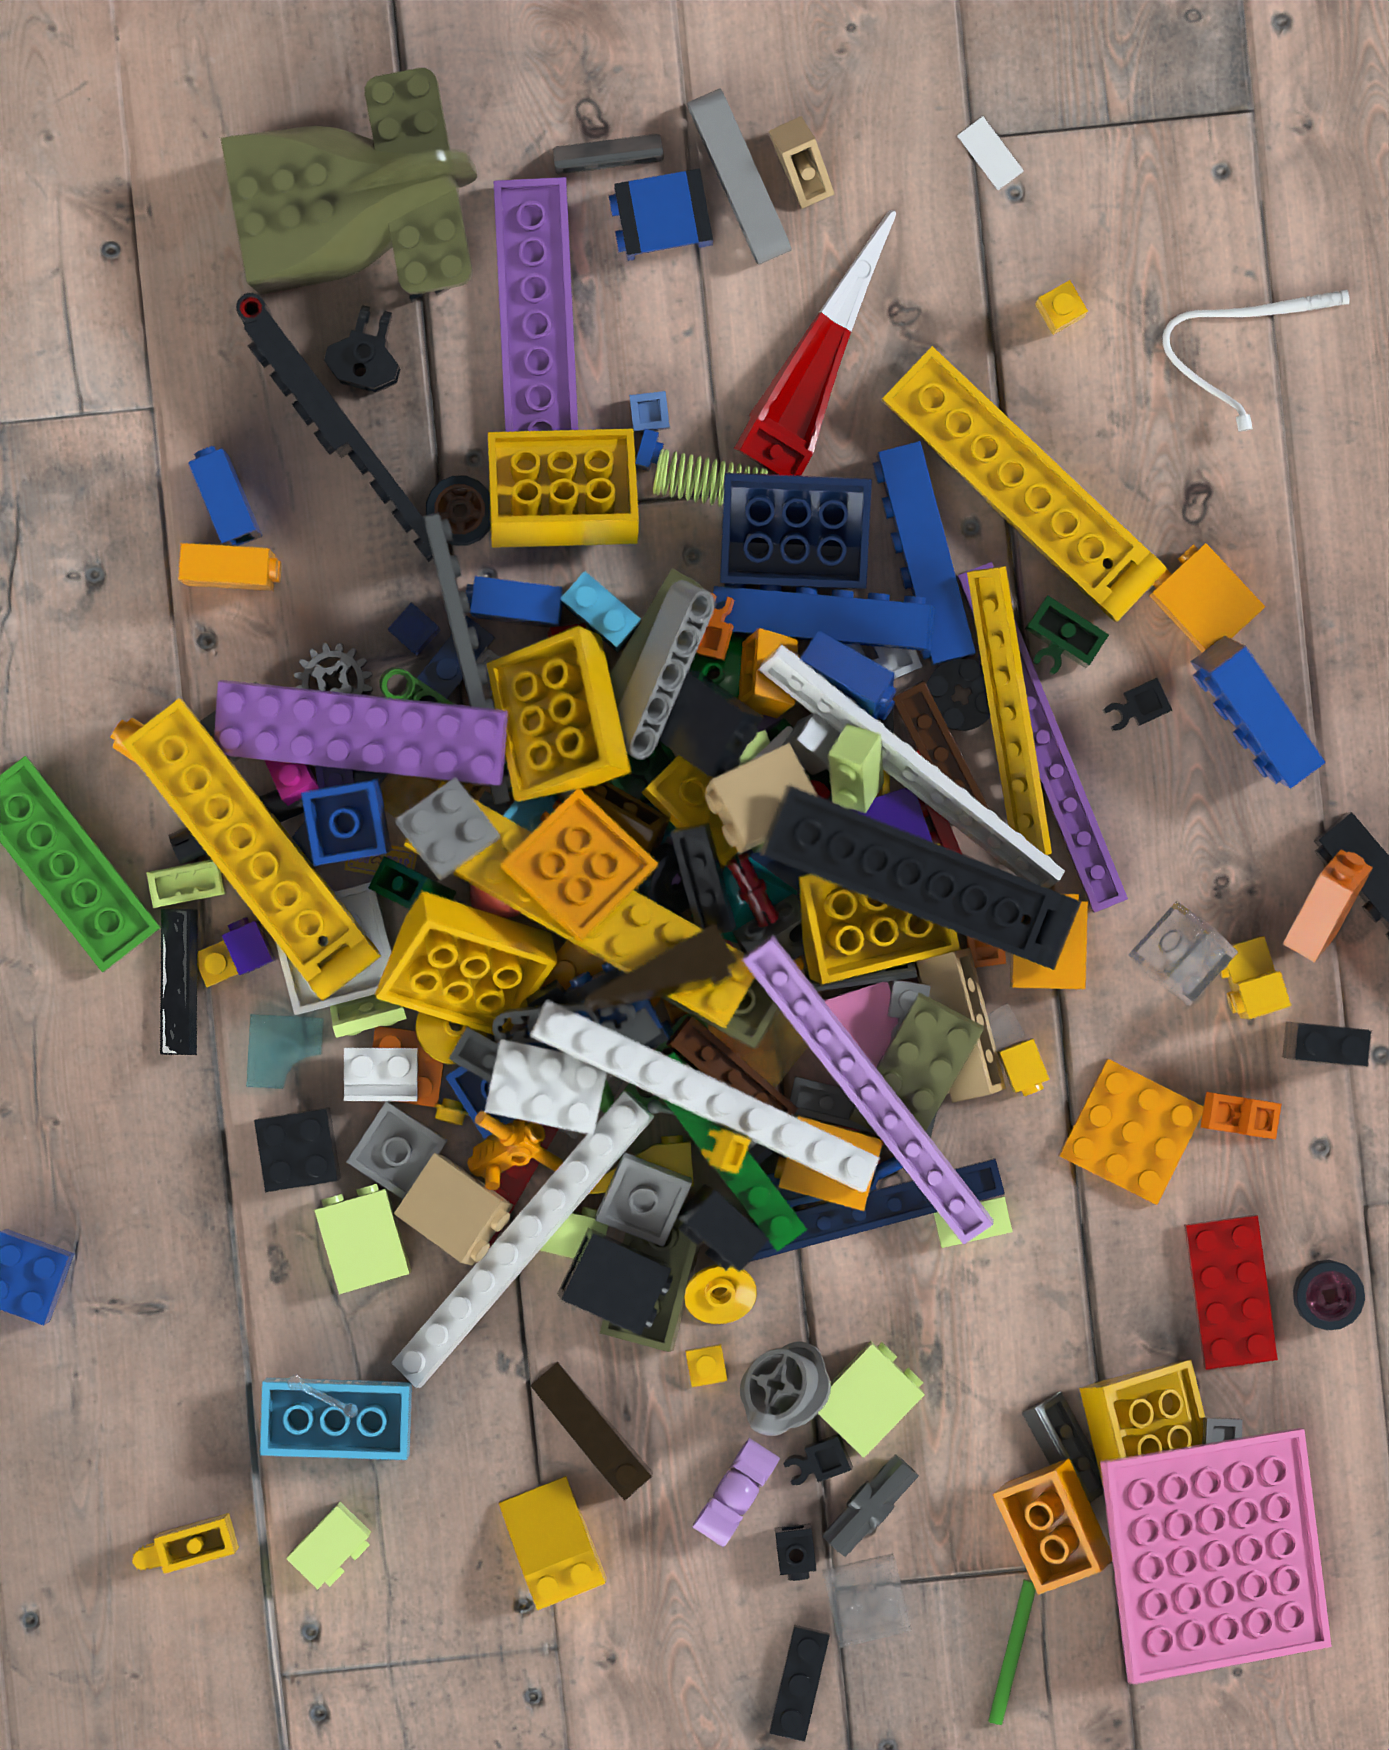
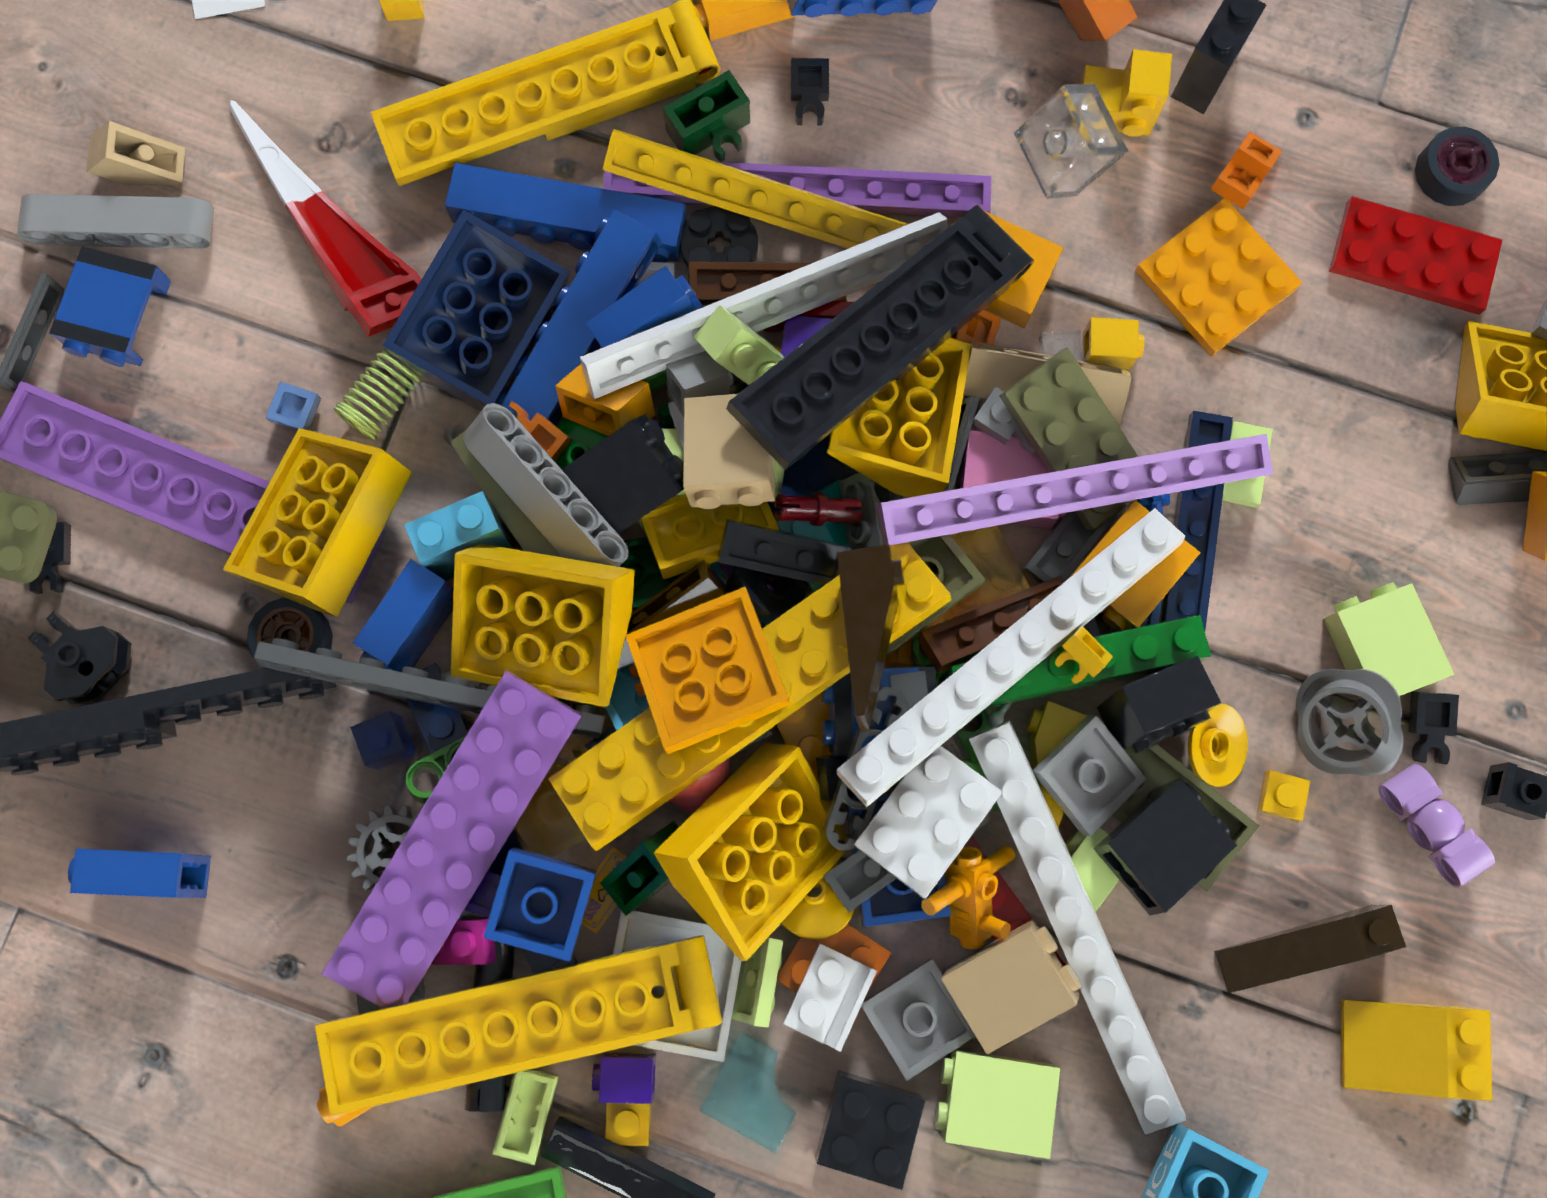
camera: 60 degrees left, 10 degrees down
light orange brick [178,543,281,591] -> none
light grey plate [396,777,500,881] -> none
yellow plate [434,1098,469,1126] -> none
blue plate [635,429,664,471] -> none
dark grey piece [822,1454,919,1557] -> none

